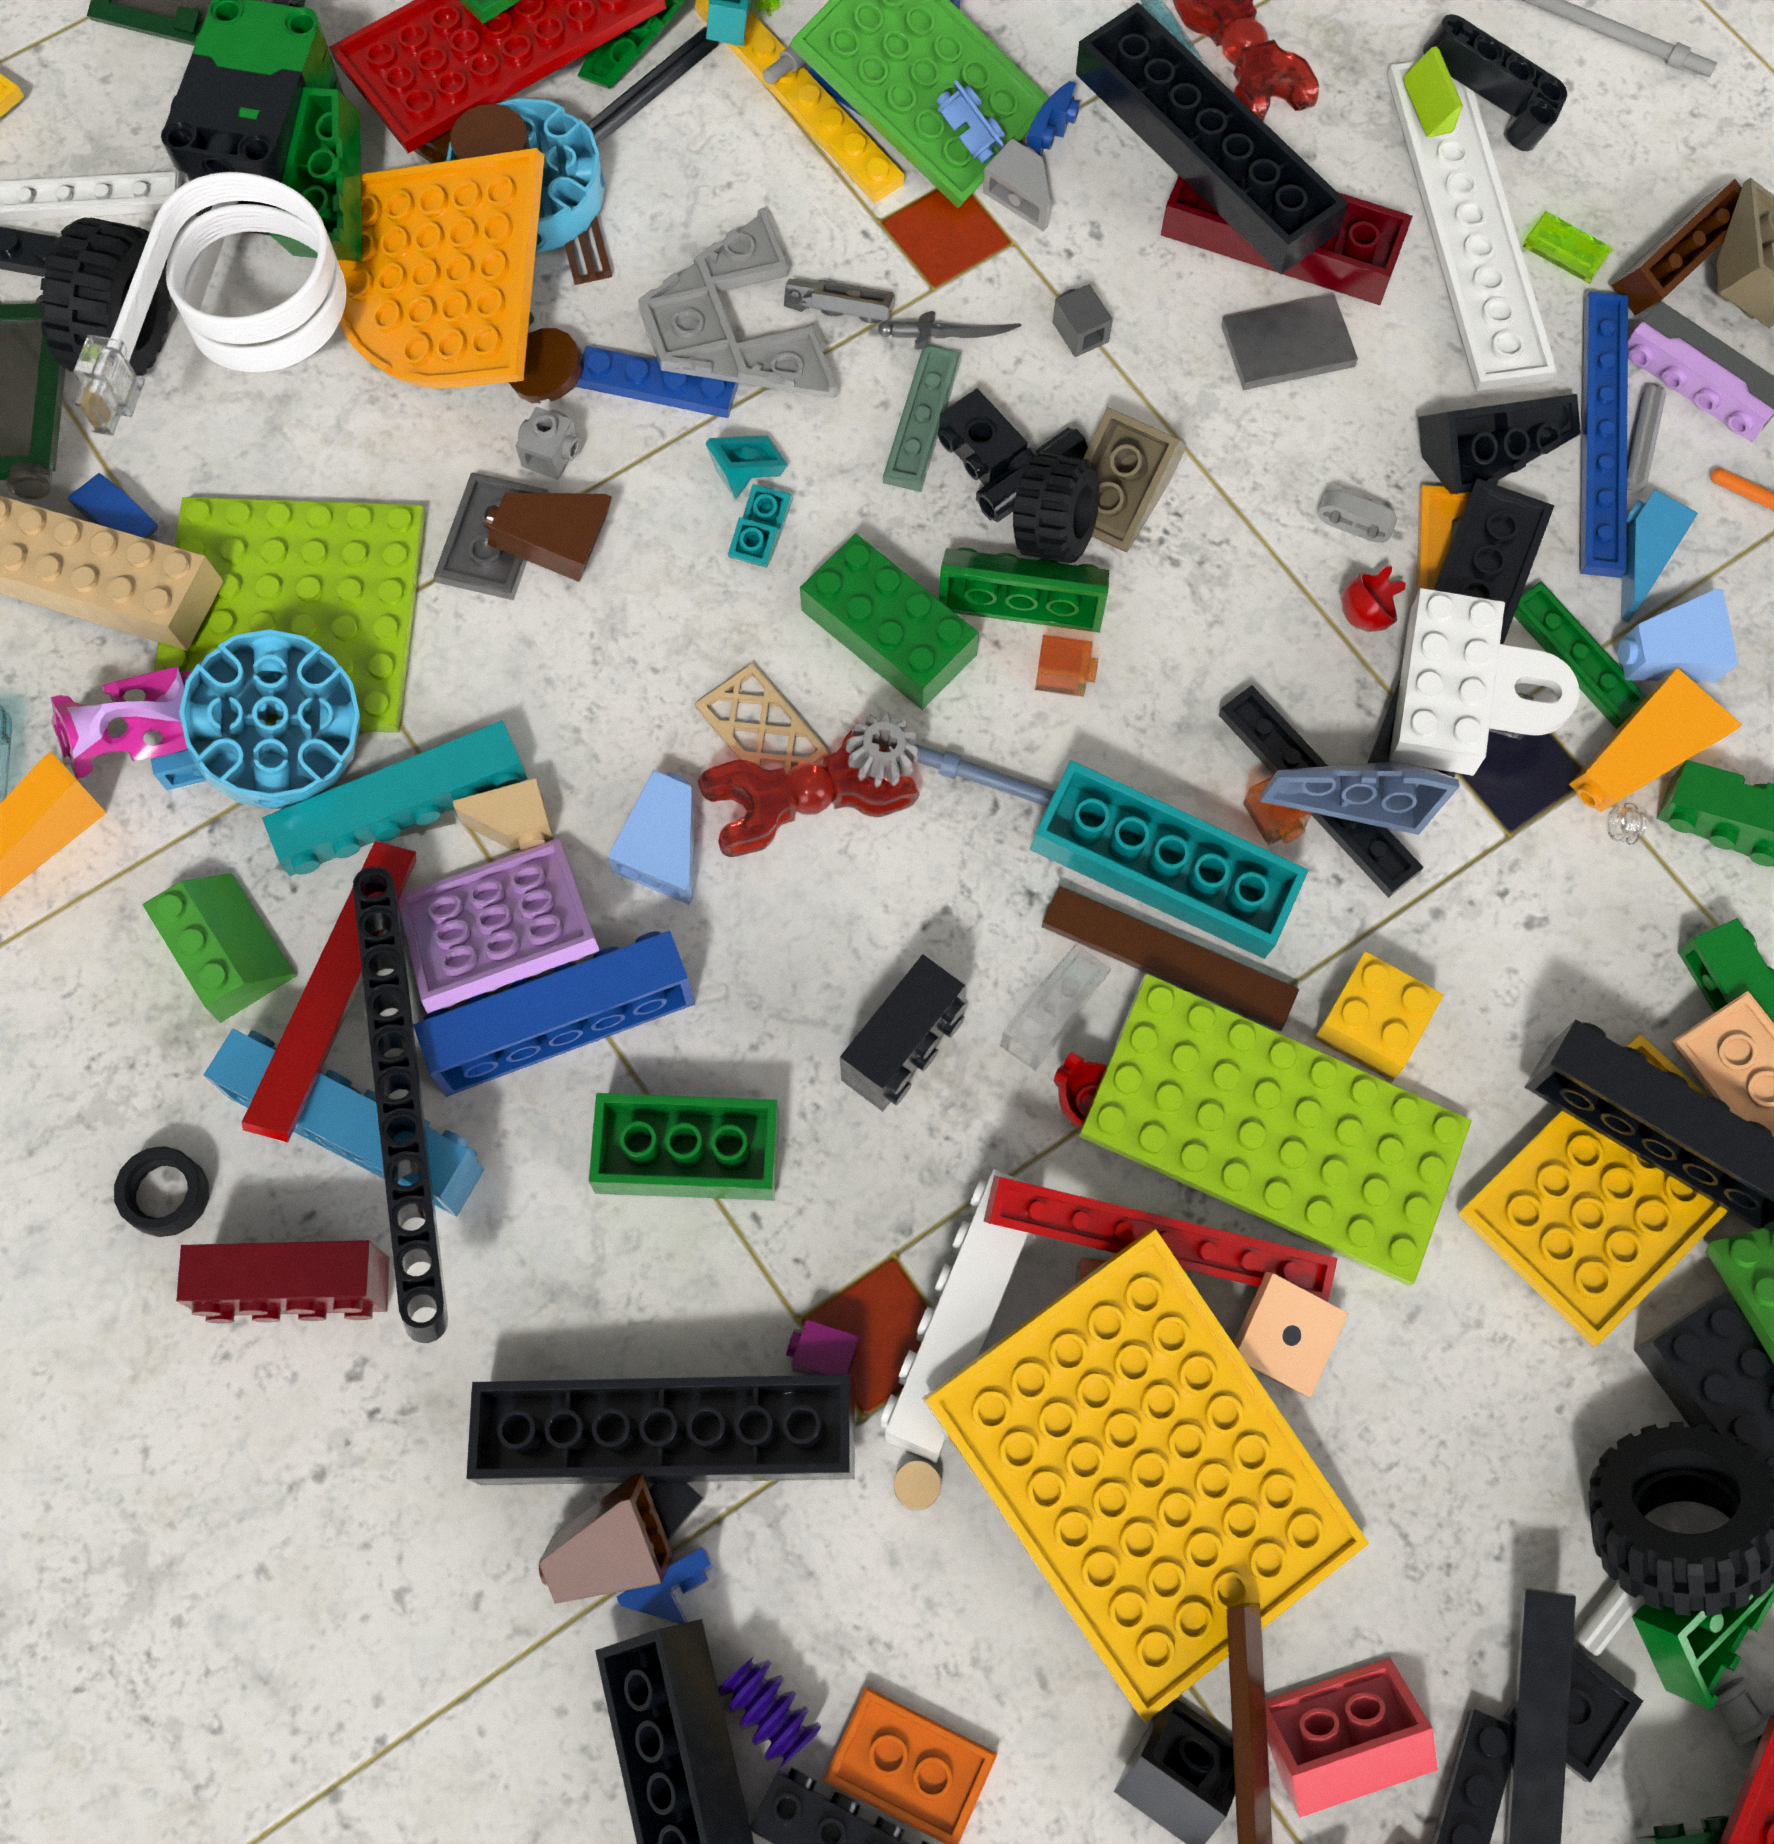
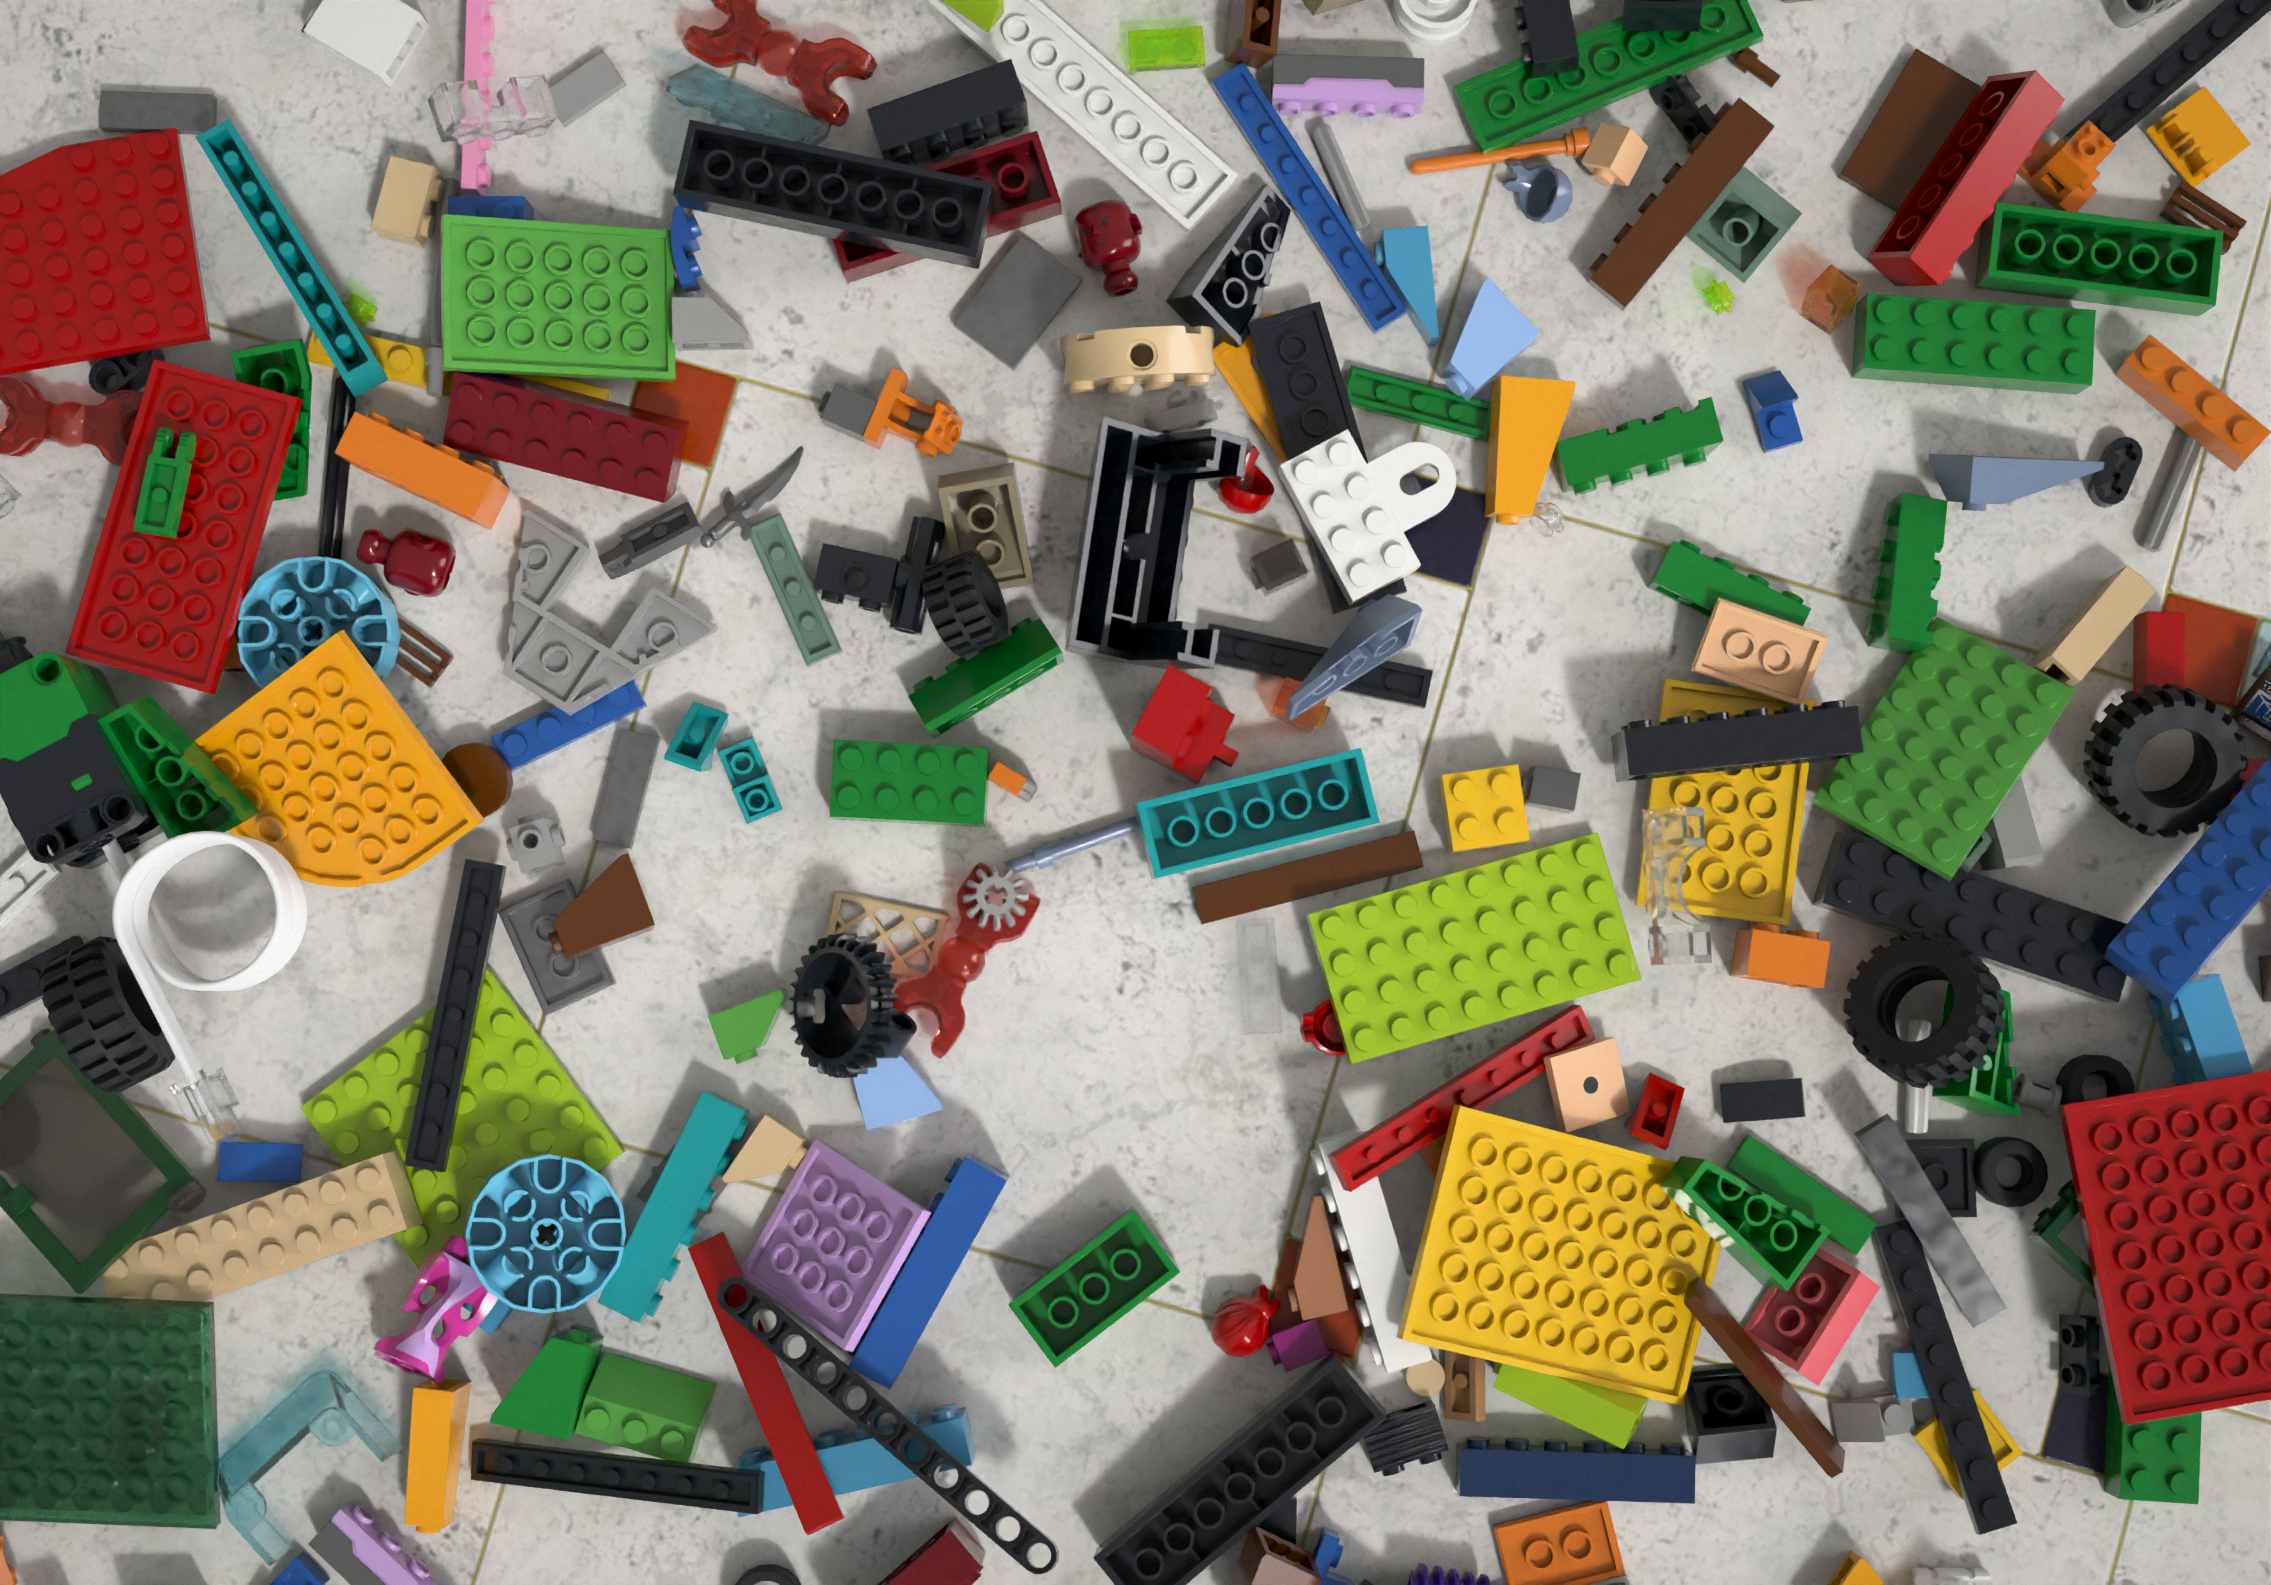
camera: 40 degrees left, 15 degrees up
reddish brown tile [450,104,529,160] -> none
black brick [840,954,967,1112] -> none
medium blue hinge [936,80,1005,164] -> none
clear orange brick [1035,635,1098,697] -> none
none -> orange brick [334,411,510,530]
none -> dark red piece [356,527,456,597]
none -> black plate [404,859,507,1172]
none -> dark red brick [443,371,689,503]
none -> black tile [471,1438,765,1514]
none -> green slope [490,1325,604,1440]
none -> flat silver tile [593,728,660,849]
none -> bright green slope [708,989,788,1064]
none -> black piece [789,933,917,1078]
none -> orange tile [863,367,964,458]
none -> black brick [867,59,1029,167]
none -> orange piece [988,762,1038,804]
none -> tan brick [1060,326,1216,394]
none -> black wedge [1065,416,1248,669]
none -> dark red piece [1074,199,1142,297]
none -> red hinge [1131,665,1239,785]
none -> red piece [1210,1285,1281,1357]
none -> clear smoke brick [1246,538,1308,597]
none -> nougat slope [1287,1193,1348,1321]
none -> black brick [1363,1400,1449,1476]
none -> medium nougat plate [1445,1350,1485,1422]
none -> dark blue brick [1455,1437,1696,1504]
none -> lime slope [1492,1362,1650,1449]
none -> dark grey brick [1521,765,1581,814]
none -> red slope [1624,1072,1685,1151]
none -> clear arch [1641,807,1712,965]
none -> green wedge [1659,1156,1832,1291]
none -> black slope [1720,1078,1806,1123]
none -> green tile [1726,1135,1878,1256]
none -> orange brick [1730,923,1831,989]
none -> black tyre [1975,1136,2048,1207]

